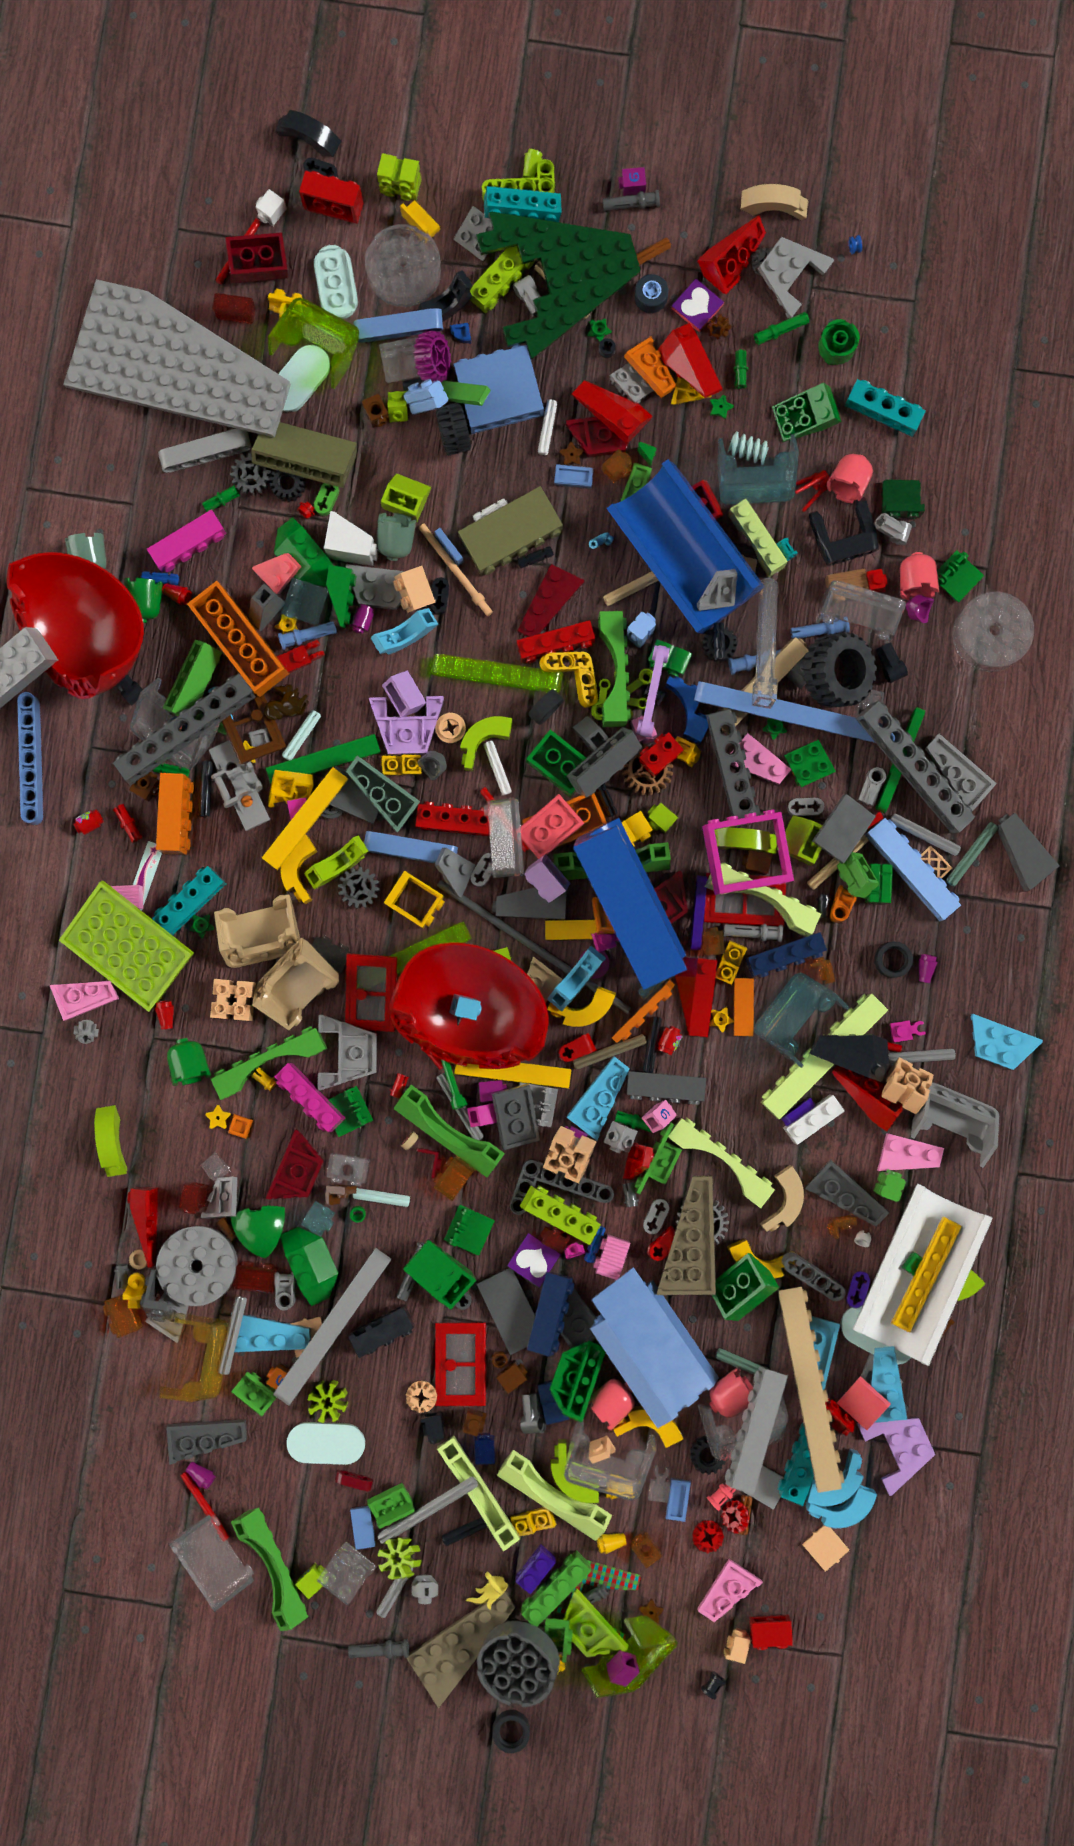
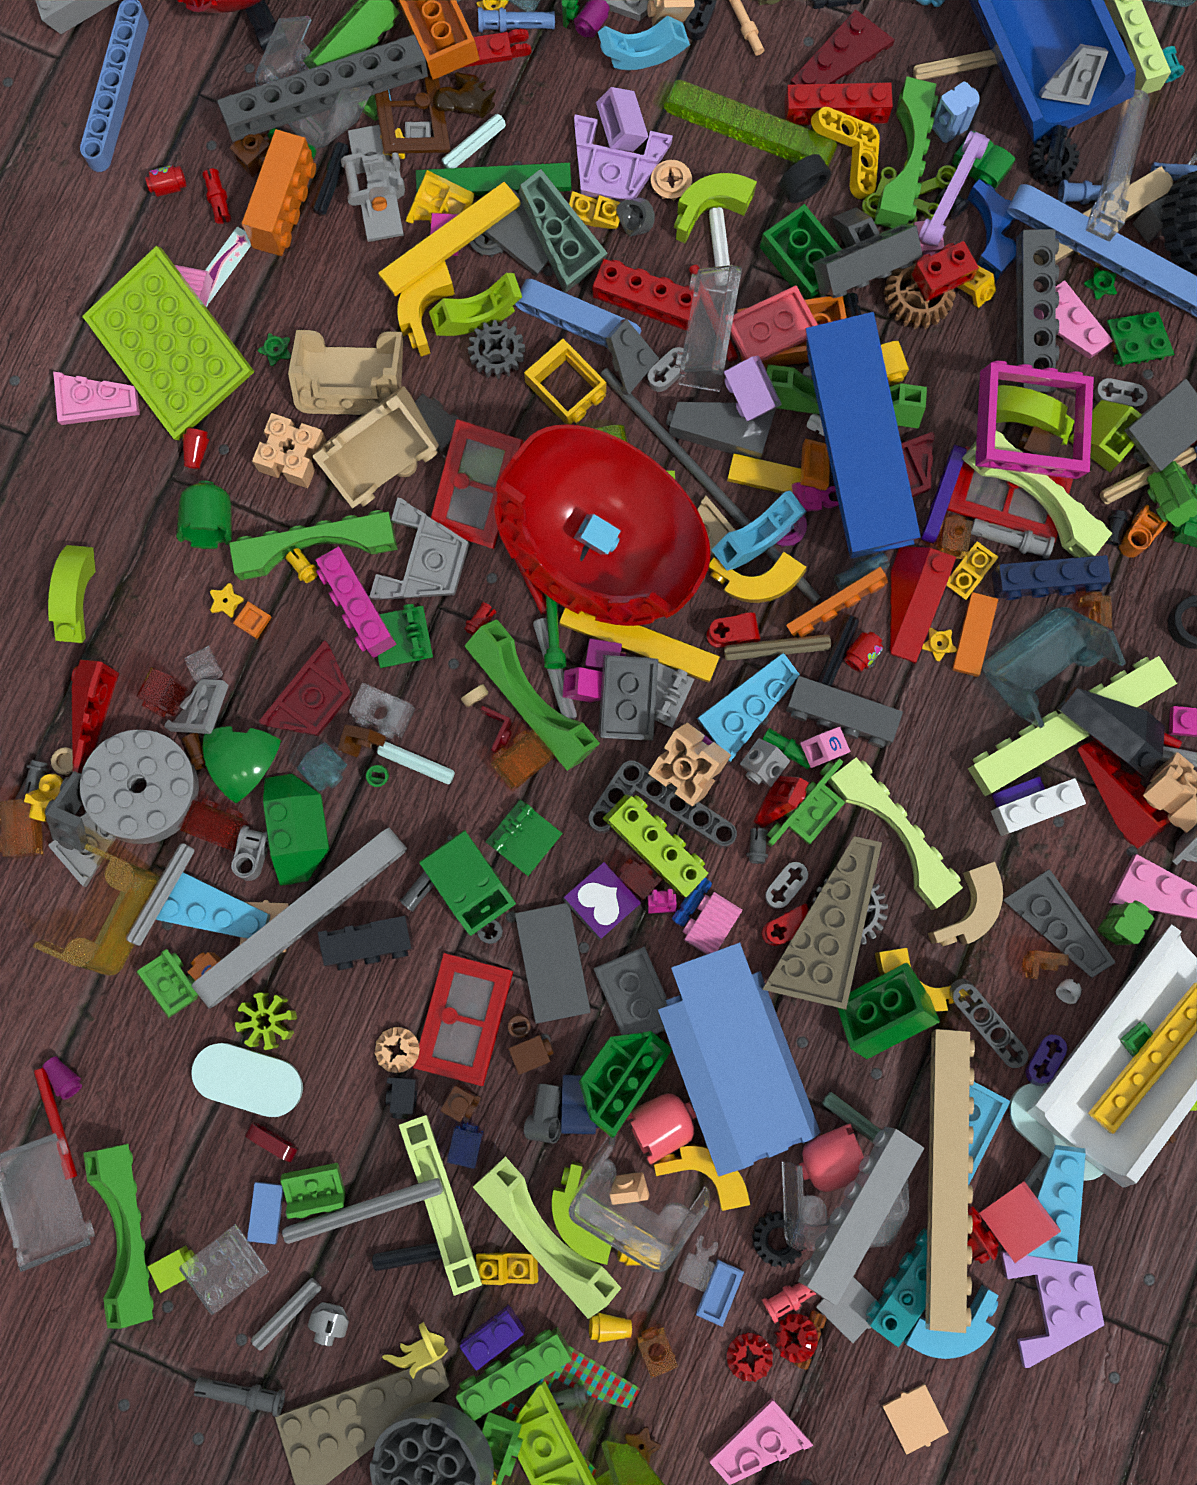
camera: 15 degrees right, 5 degrees down
light grey gear [73,1020,99,1044] -> none
teal brick [152,866,227,935] -> none
dark grey wing [166,1419,247,1465] -> none
lime gear [378,1537,421,1580] -> none
dark blue brick [527,1272,574,1356] -> none
lime brick [647,803,678,834] -> none
medium azure arch [805,1485,877,1528] -> none

